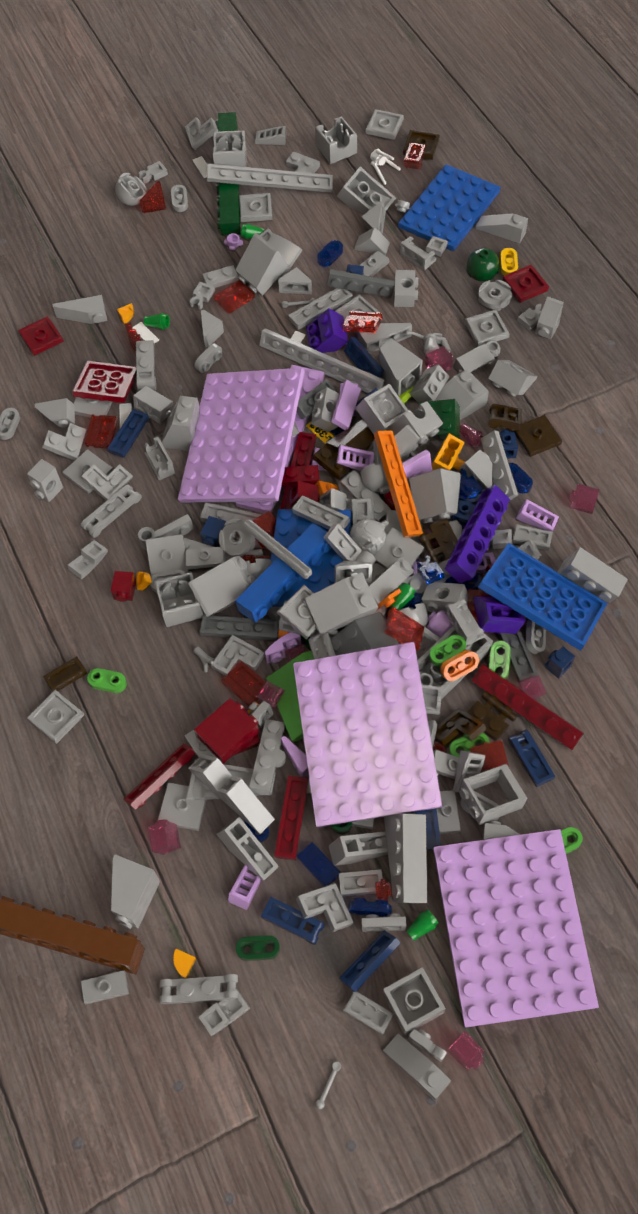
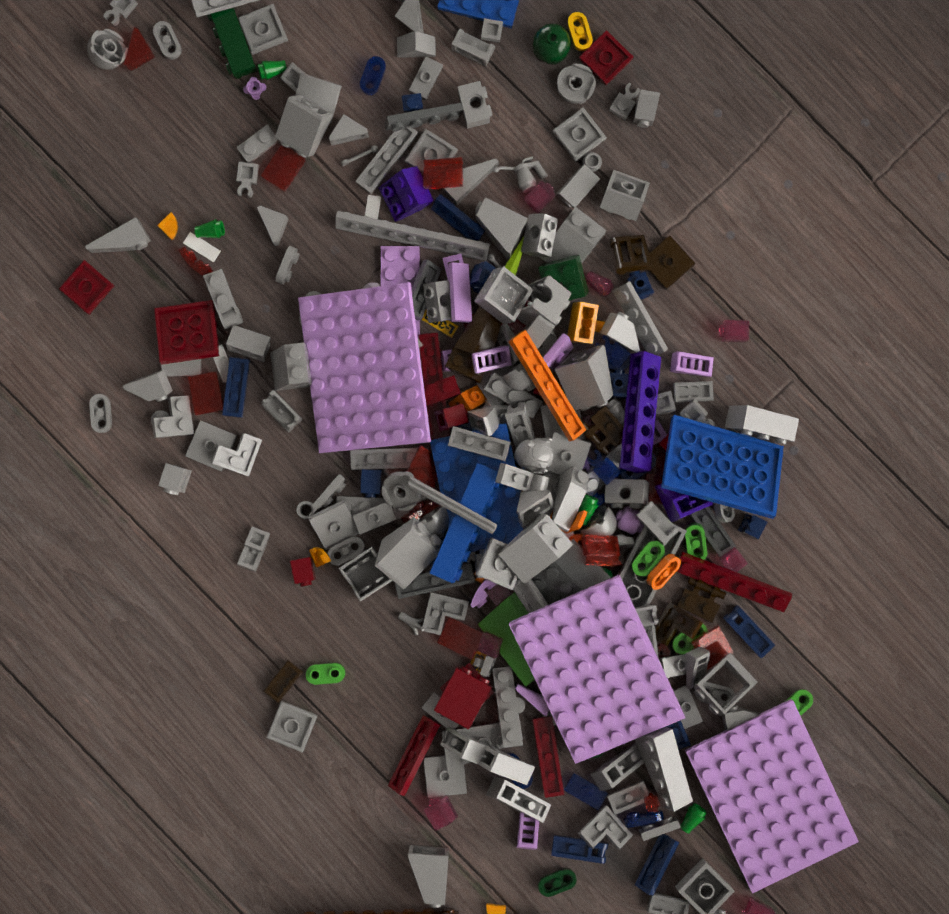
camera: 20 degrees left, 25 degrees up
light grey plate [81,484,142,538] -> none
clear blue plate [508,463,533,494] -> none

